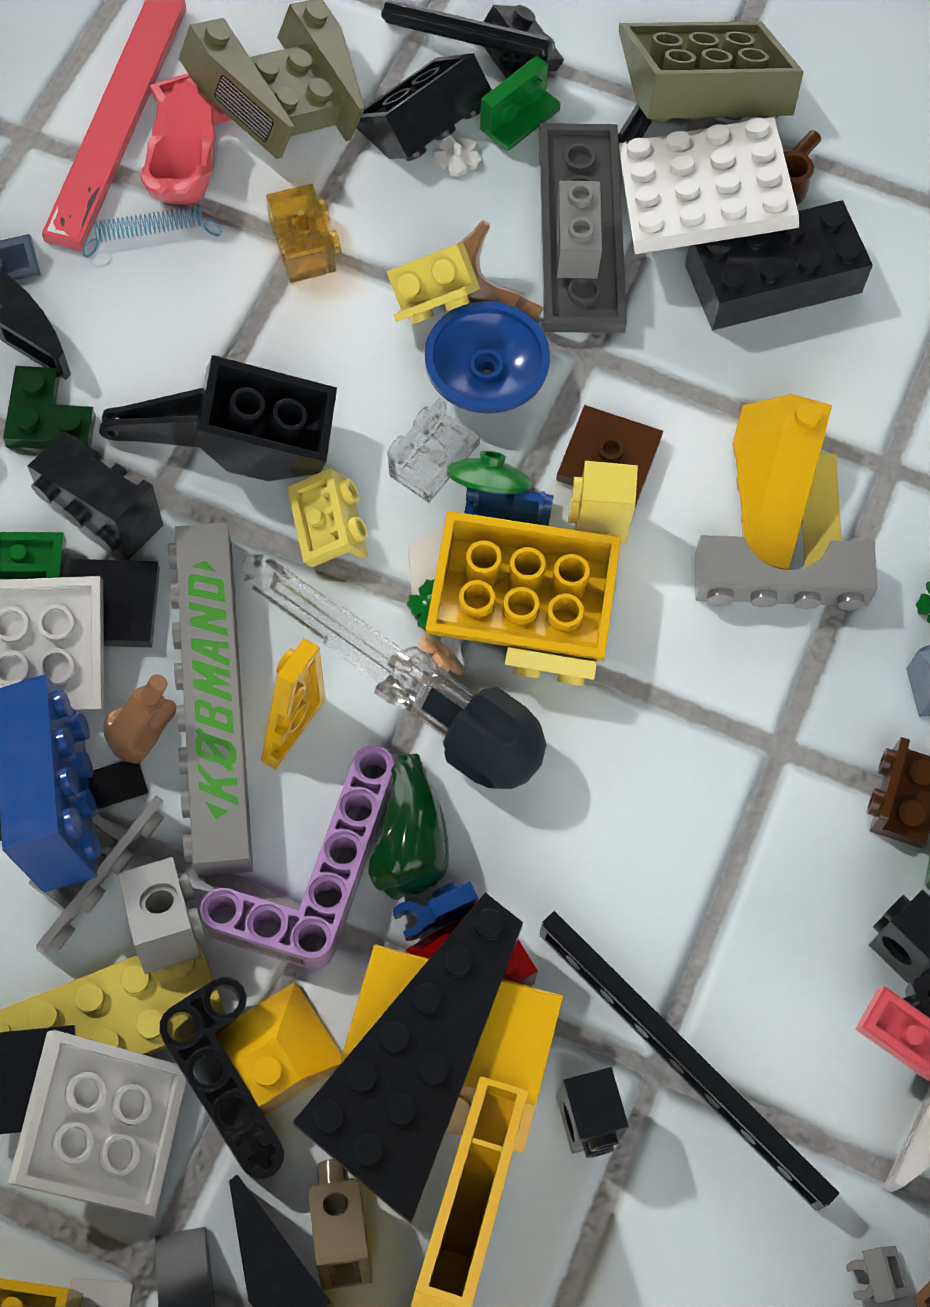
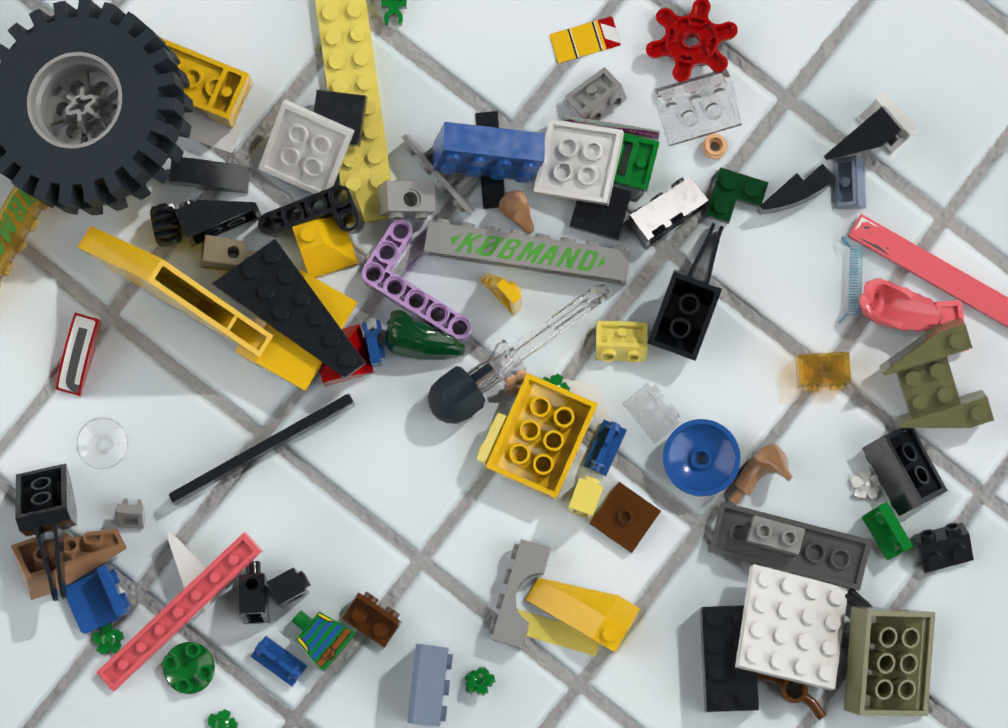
camera: 110 degrees right, 15 degrees up
black axle [381,0,554,61] -> none
light yellow bracket [386,241,481,325] -> none
green dish [446,451,532,494] -> none
black brick [556,1067,629,1158] -> none

